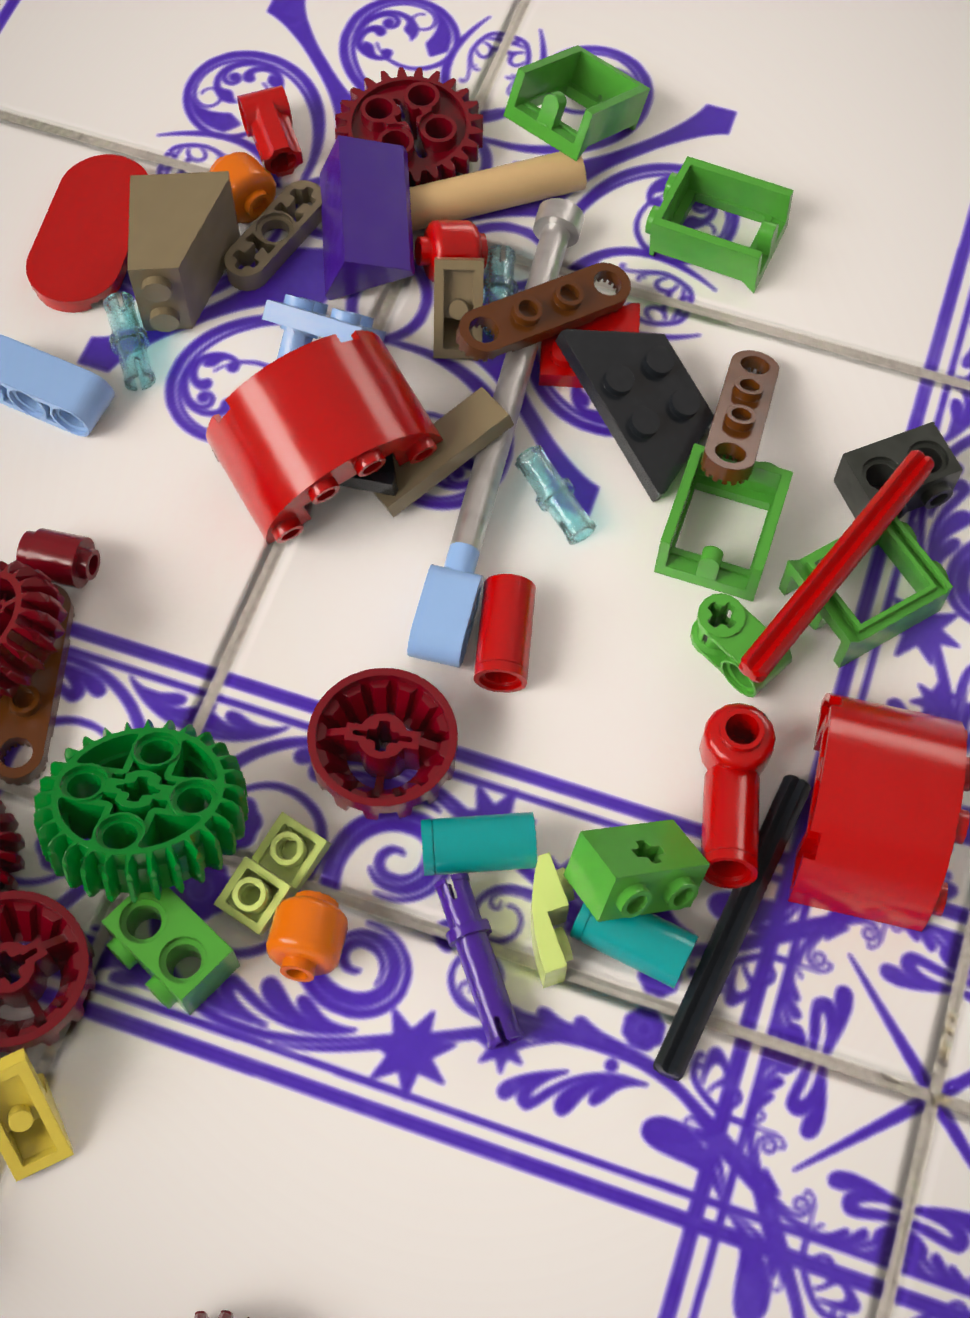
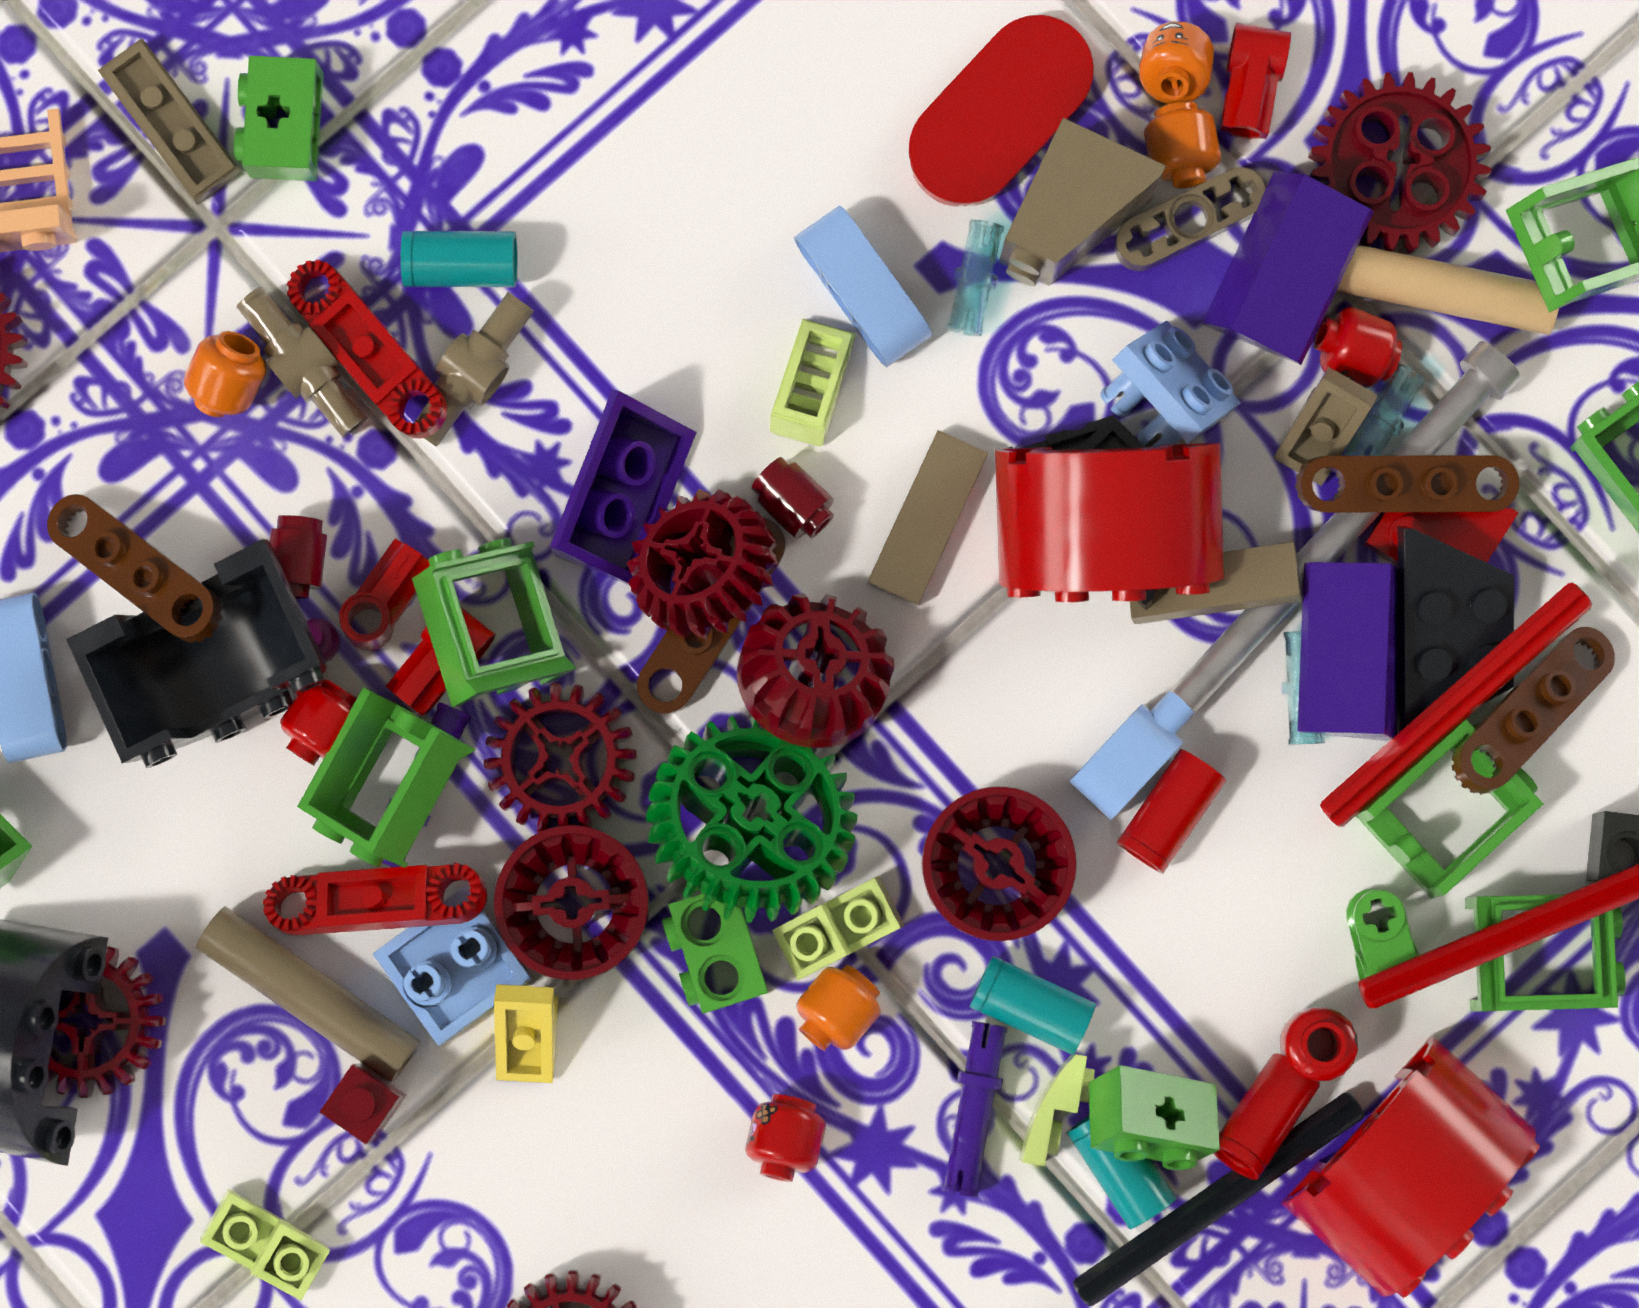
camera: 30 degrees right, 20 degrees up
none -> dark red gear [737,593,894,748]
none -> red head [745,1094,826,1182]
none -> yellowish green slope [770,318,856,447]
none -> dark tan tile [867,430,988,606]
none -> orange head [1139,21,1214,104]
none -> dark purple slope [1297,562,1398,741]
none -> red axle [1320,582,1593,827]

